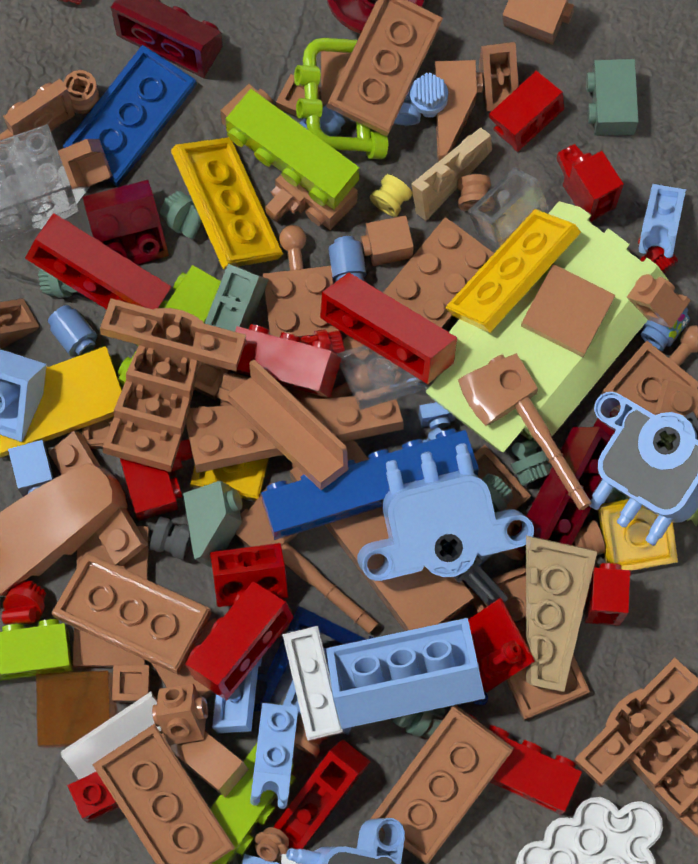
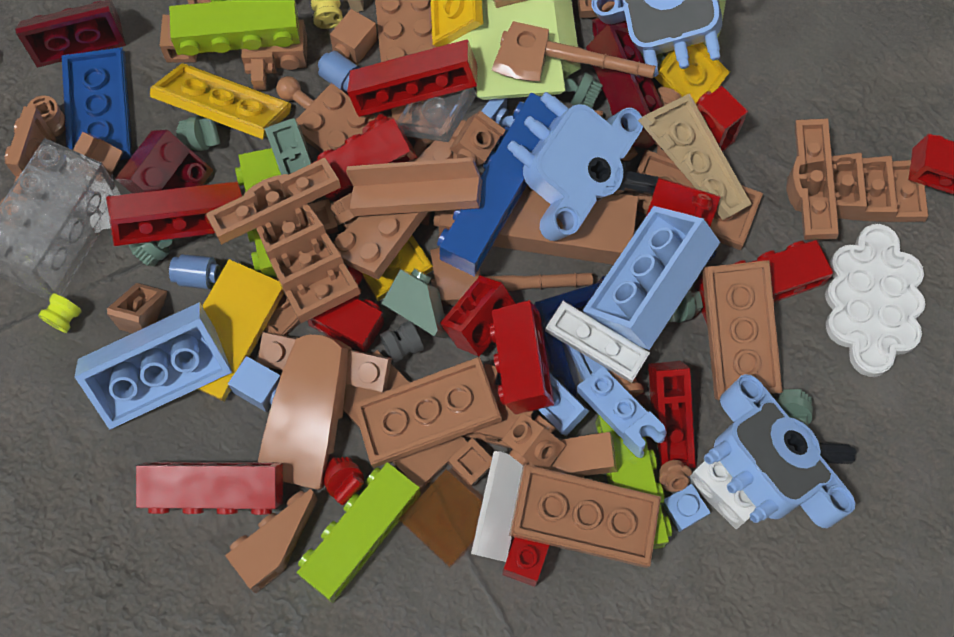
camera: 45 degrees left, 5 degrees down
none -> nougat brick [450,111,505,166]

